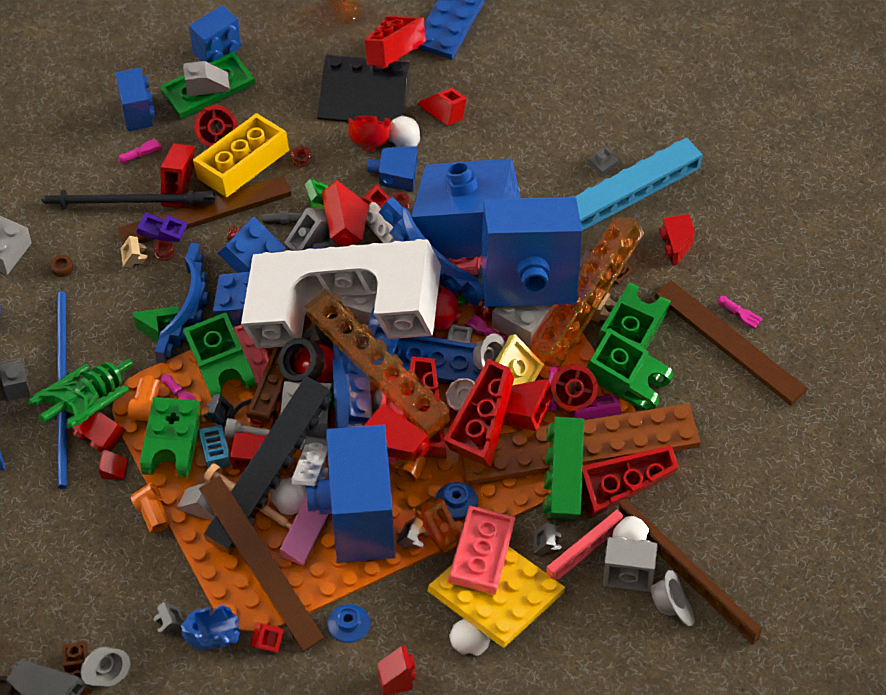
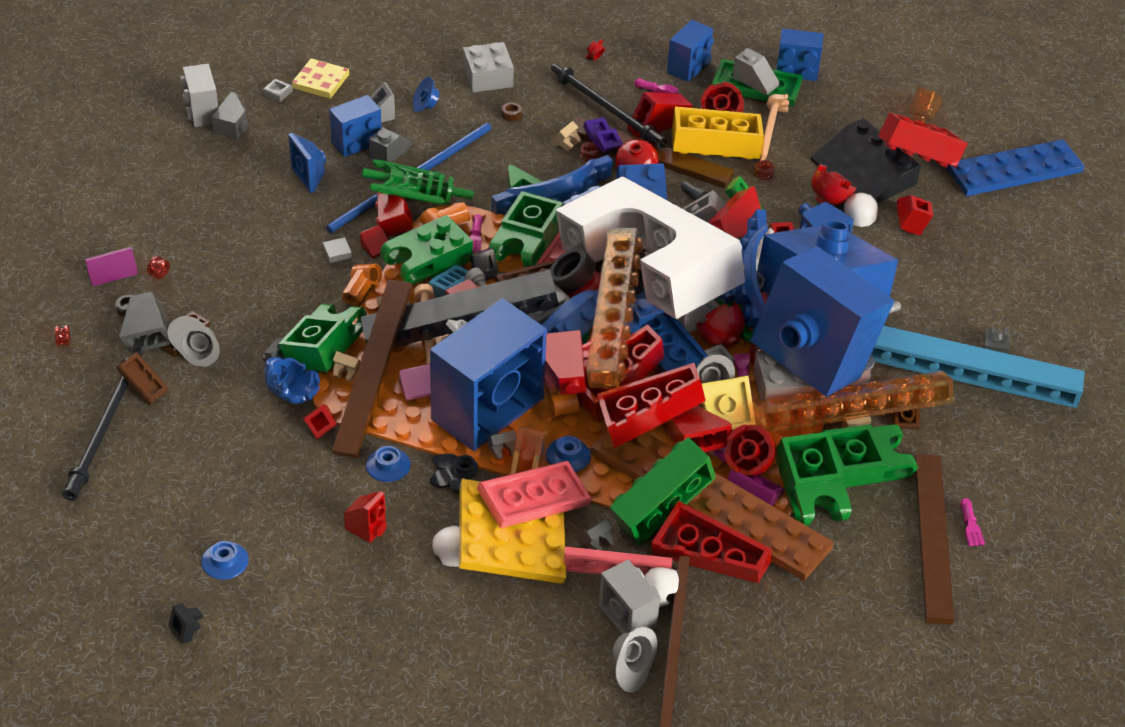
camera: 45 degrees right, 10 degrees down
red slope [659,214,695,266] -> none
none -> green brick [279,304,367,372]
none -> light grey tile [323,237,352,263]
none -> tan tile [333,351,361,382]
none -> black plate [430,453,478,492]
none -> red plate [585,39,605,60]
none -> red cylinder [615,139,659,172]
none -> light nougat piece [760,94,789,163]

